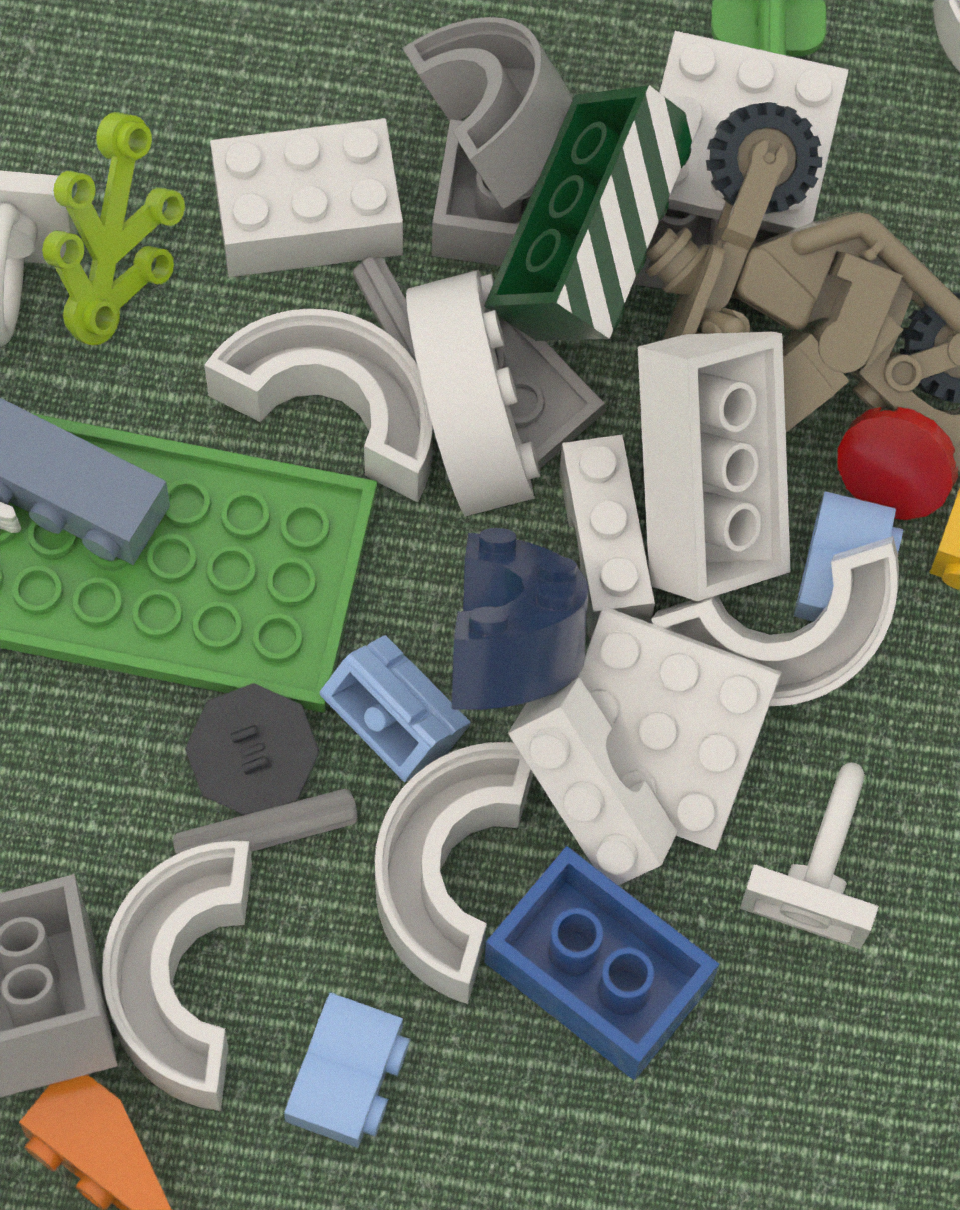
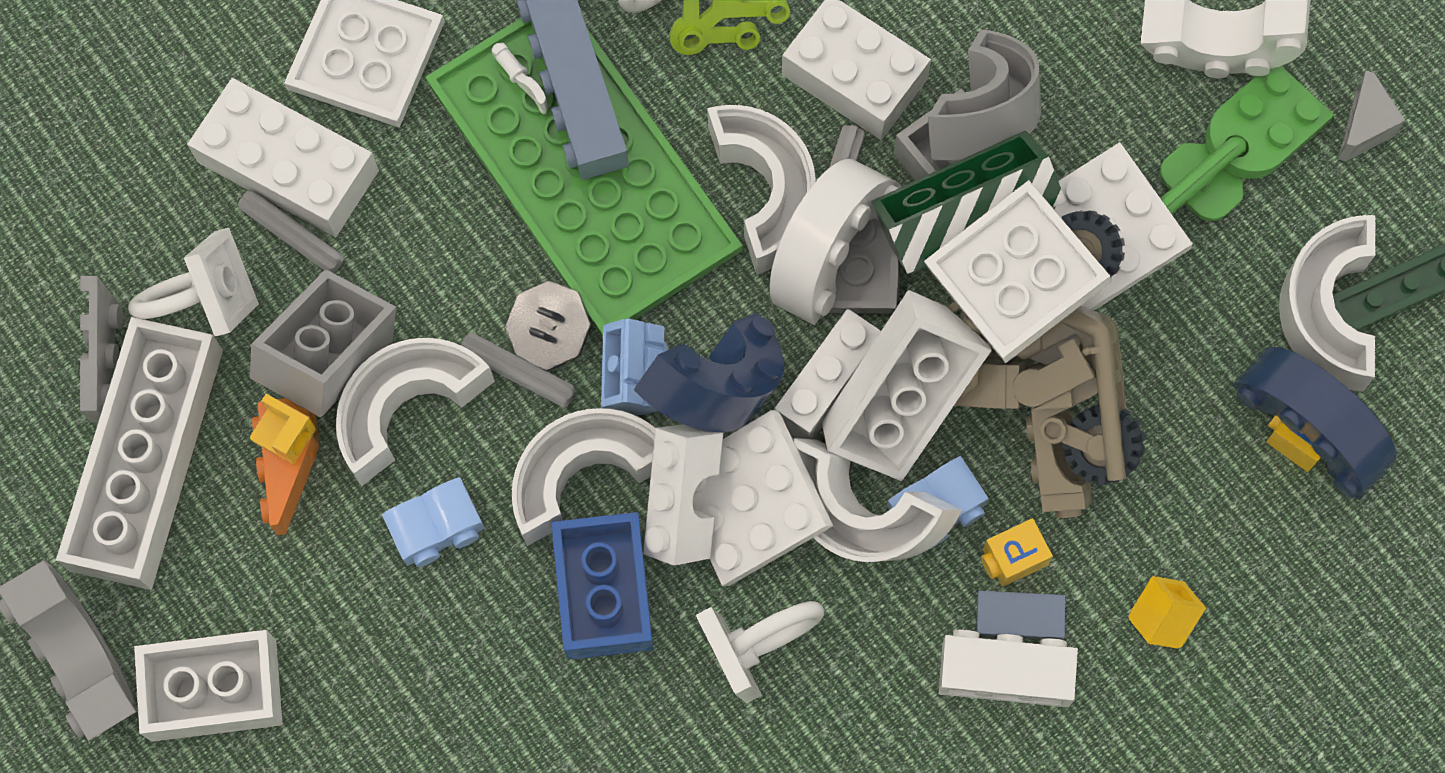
camera: 50 degrees right, 5 degrees up
red tile [837,407,958,520] -> none
none -> yellow panel [250,394,316,465]
none -> white plate [924,180,1112,363]

